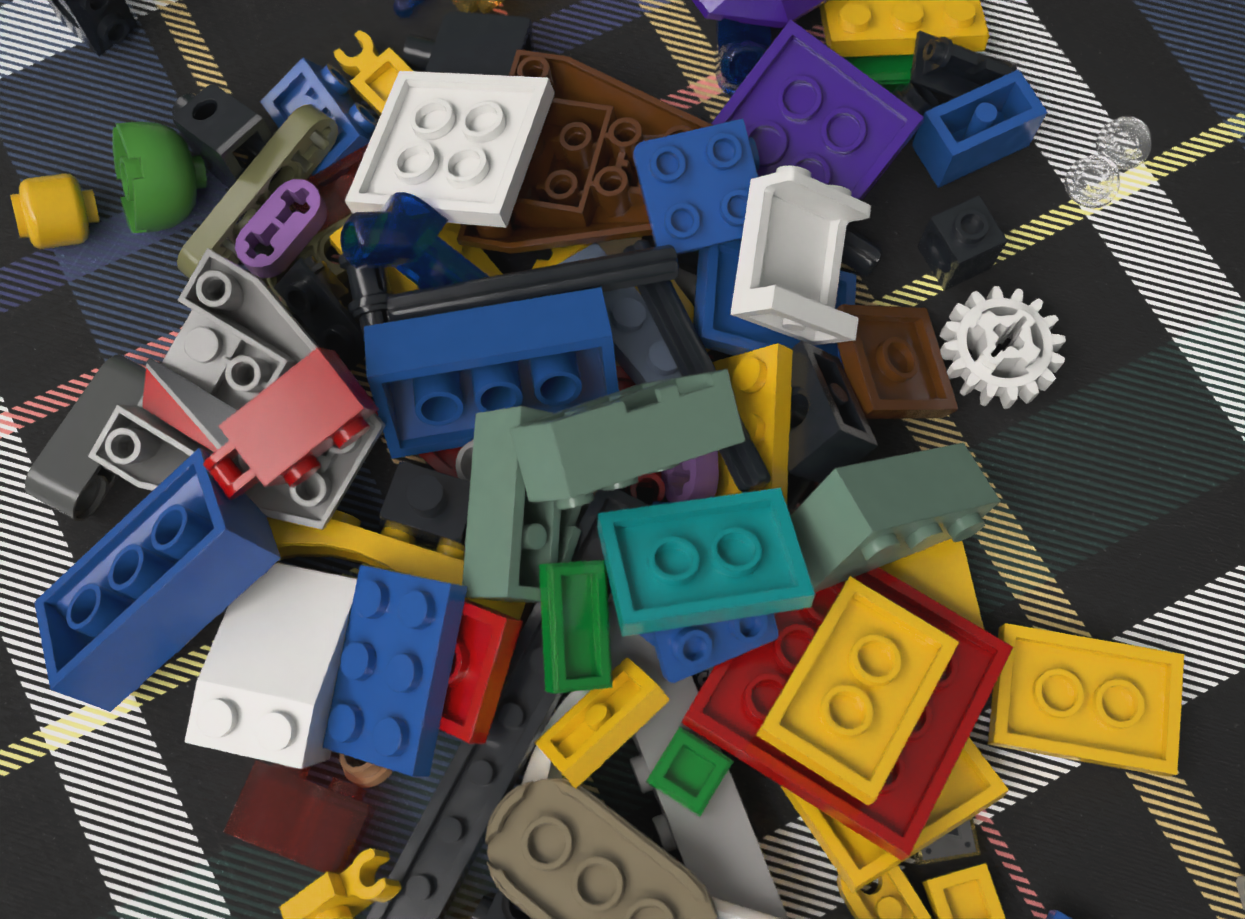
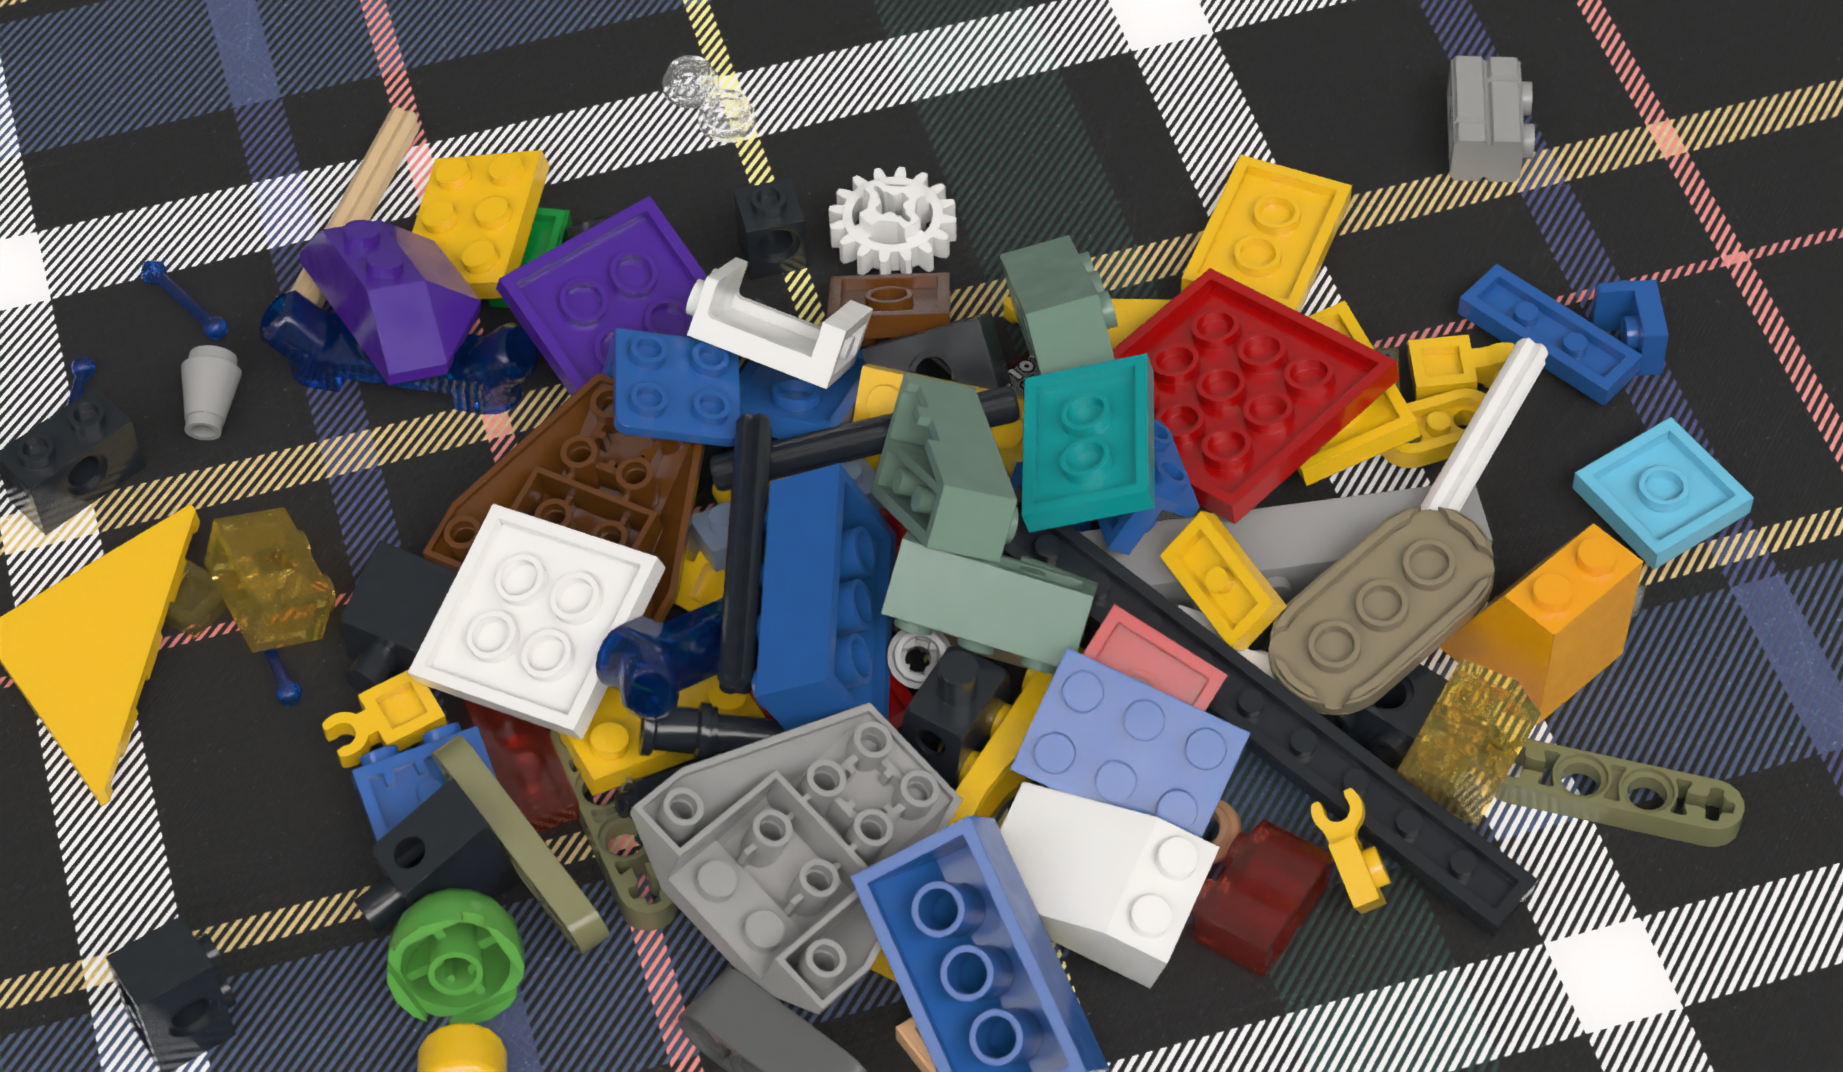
camera: 75 degrees left, 20 degrees down
sticker [142,358,238,460] -> none
brick [203,347,379,500] -> none
medium lavender beam [235,179,327,278] -> none
green tile [539,560,613,694] -> none
green tile [646,726,733,817] -> none
yellow plate [756,576,959,806] -> none
black hinge [910,31,1017,99] -> none
blue brick [911,69,1048,188] -> none

